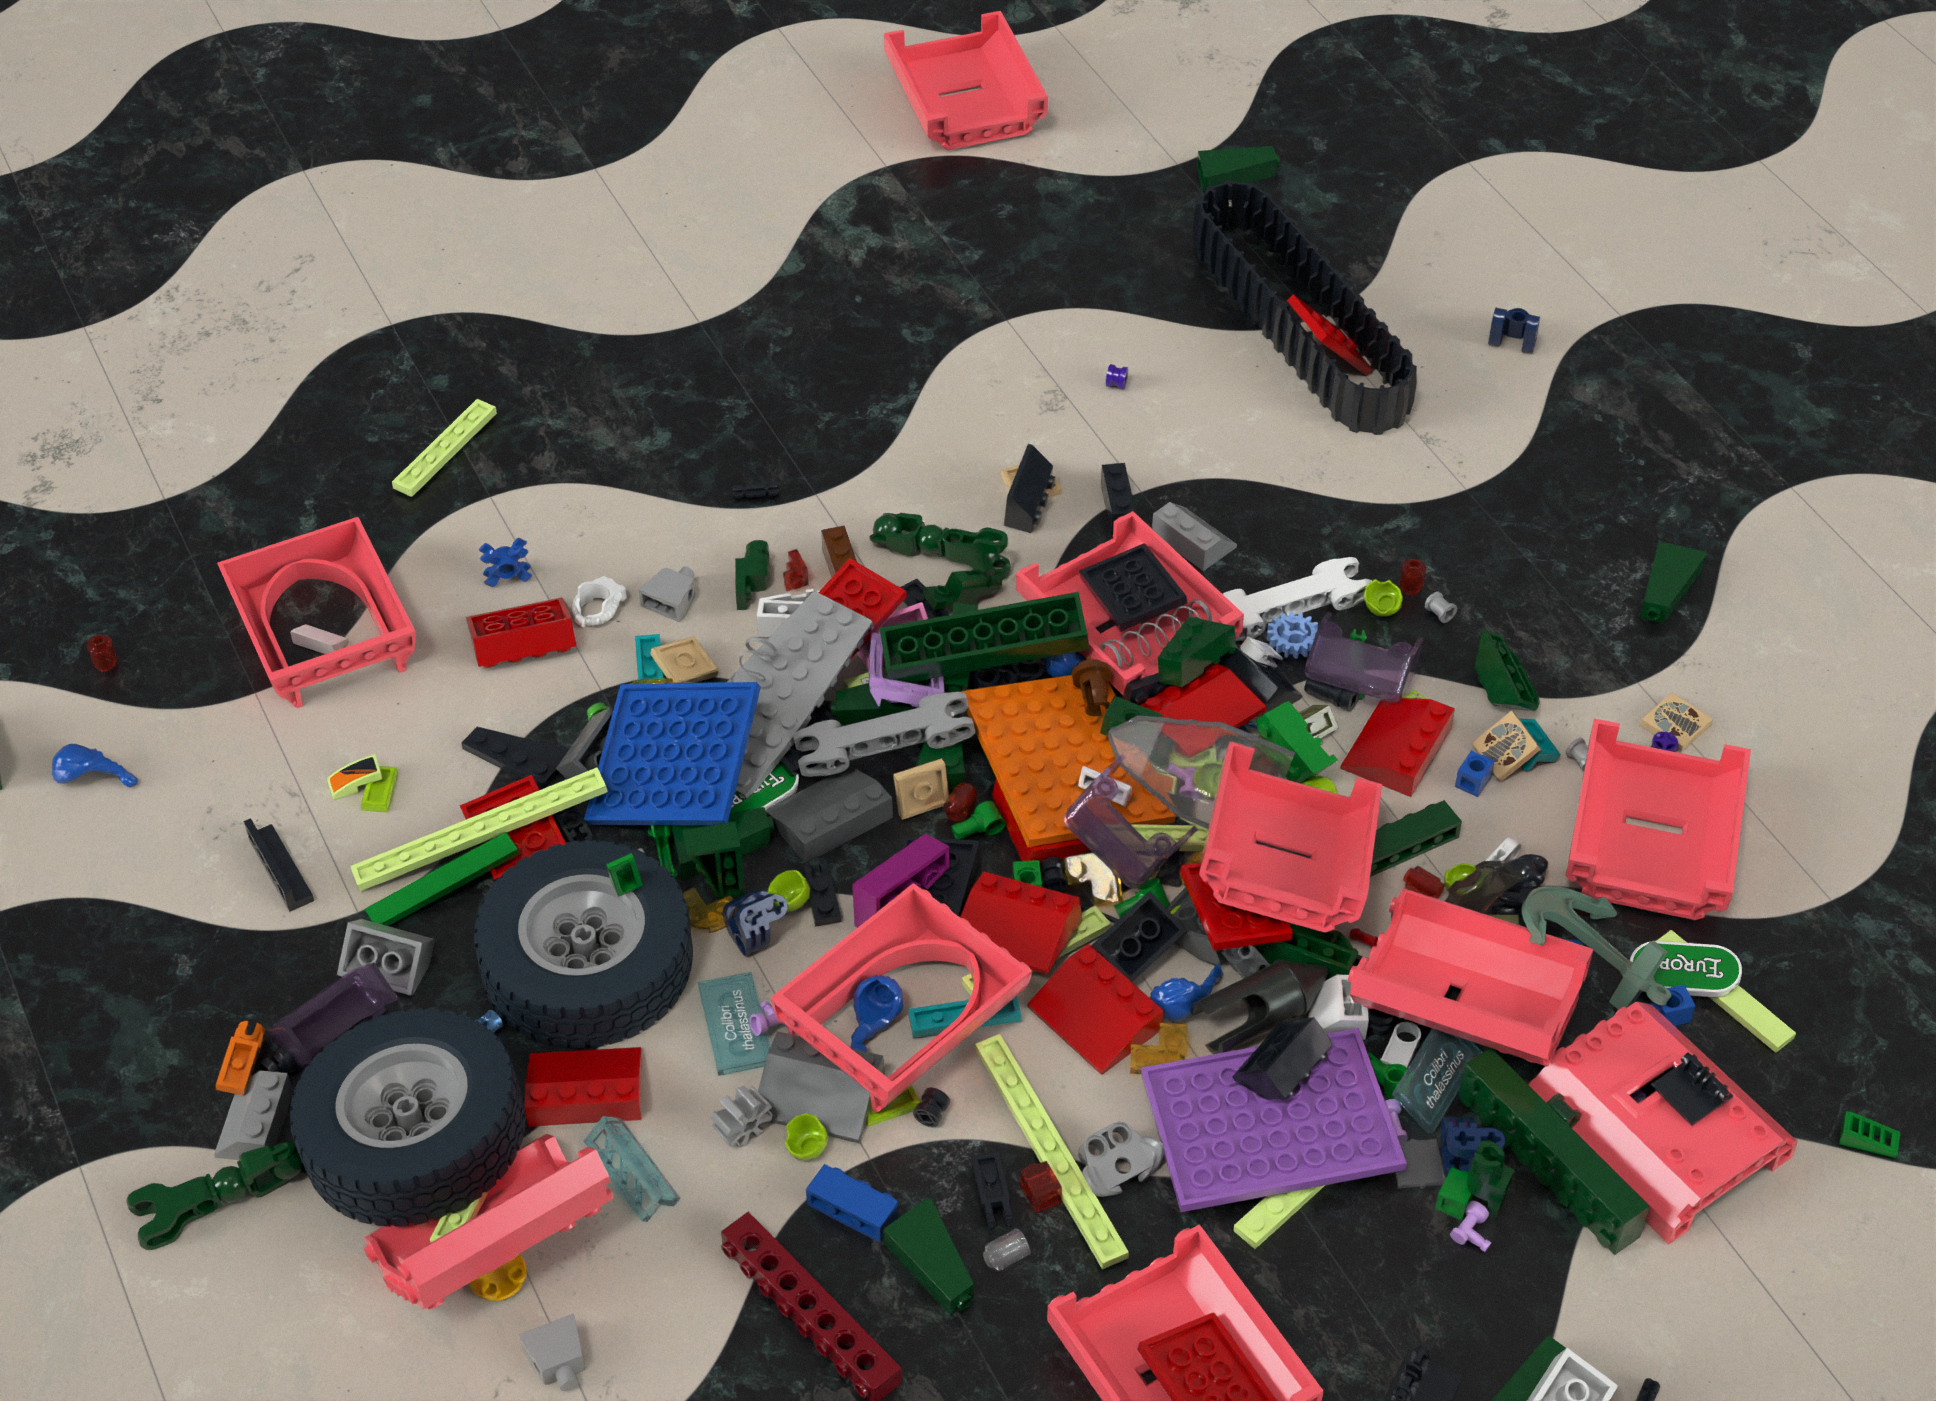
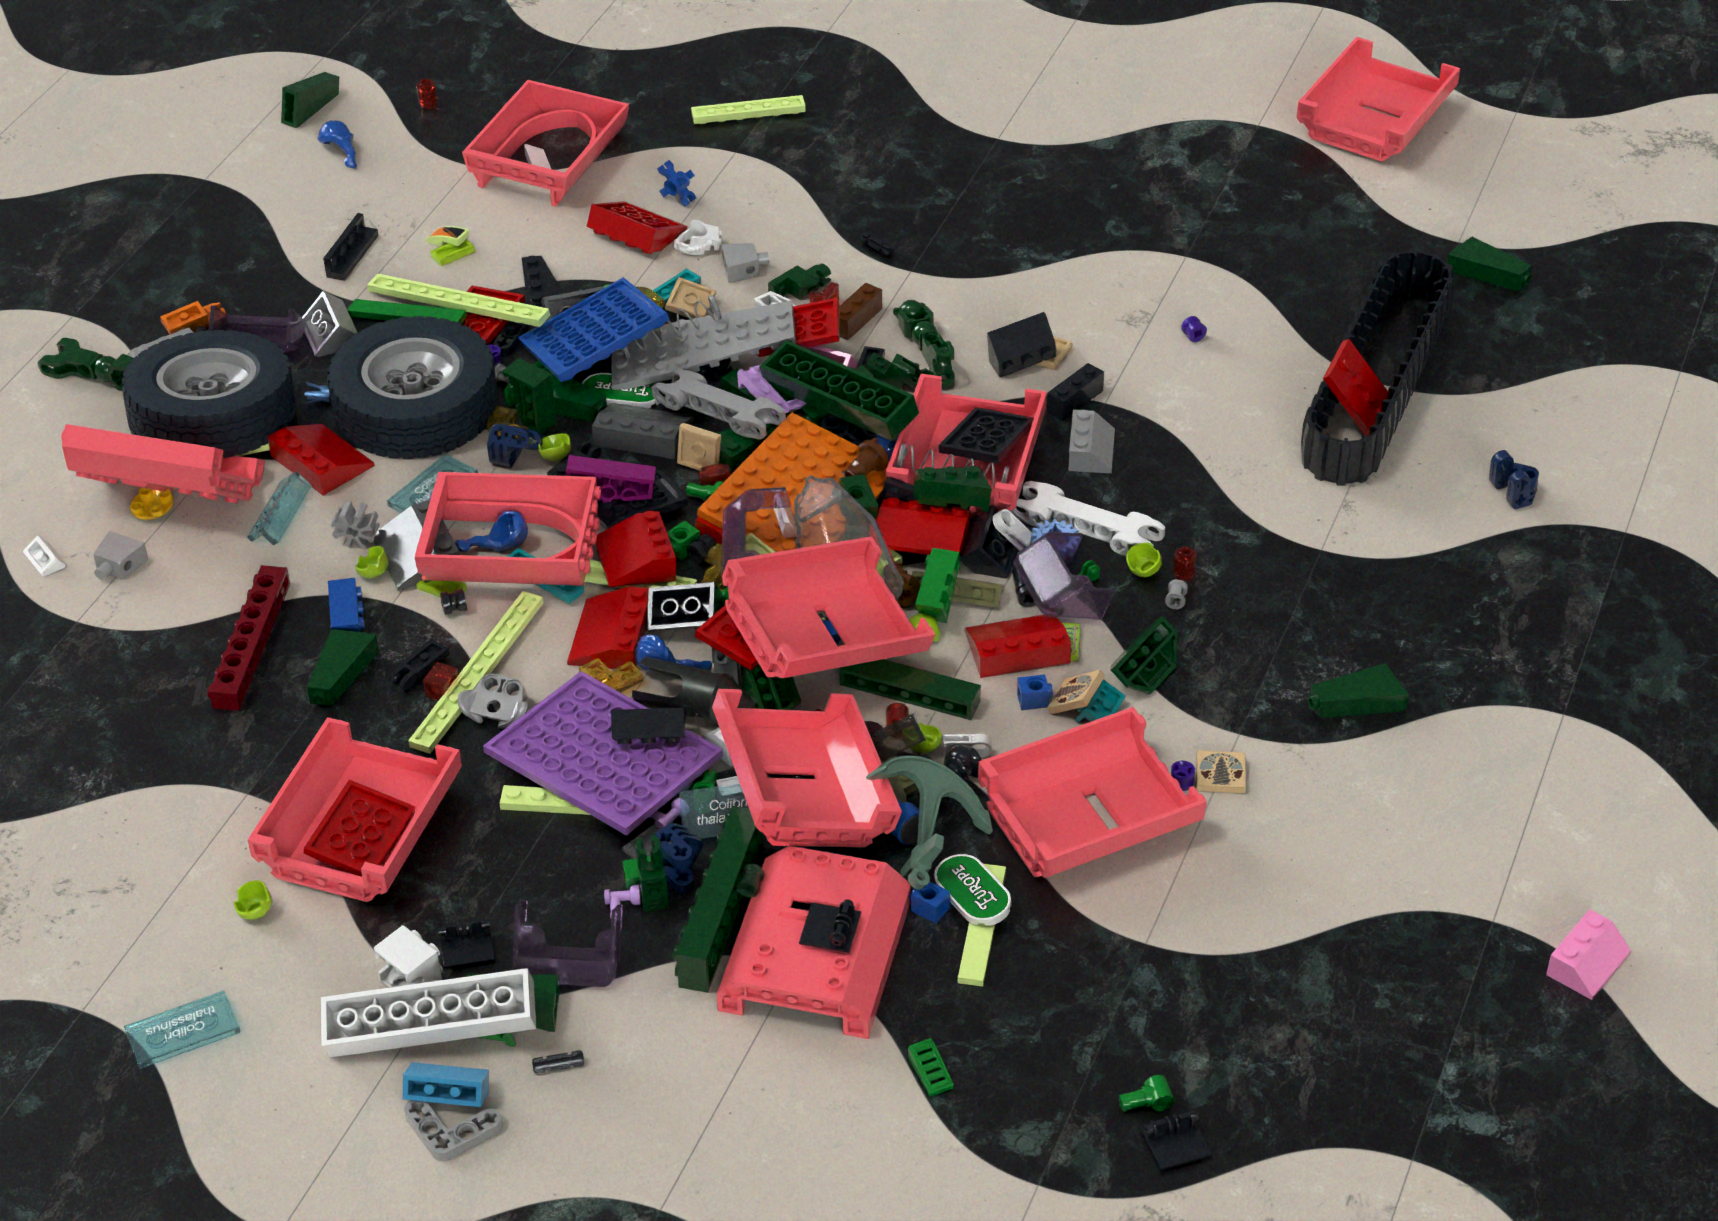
camera: 50 degrees right, 5 degrees down
green slope [606,853,643,897] -> none
clear brick [983,1228,1030,1271] -> none
none -> clear purple windscreen [512,899,623,987]

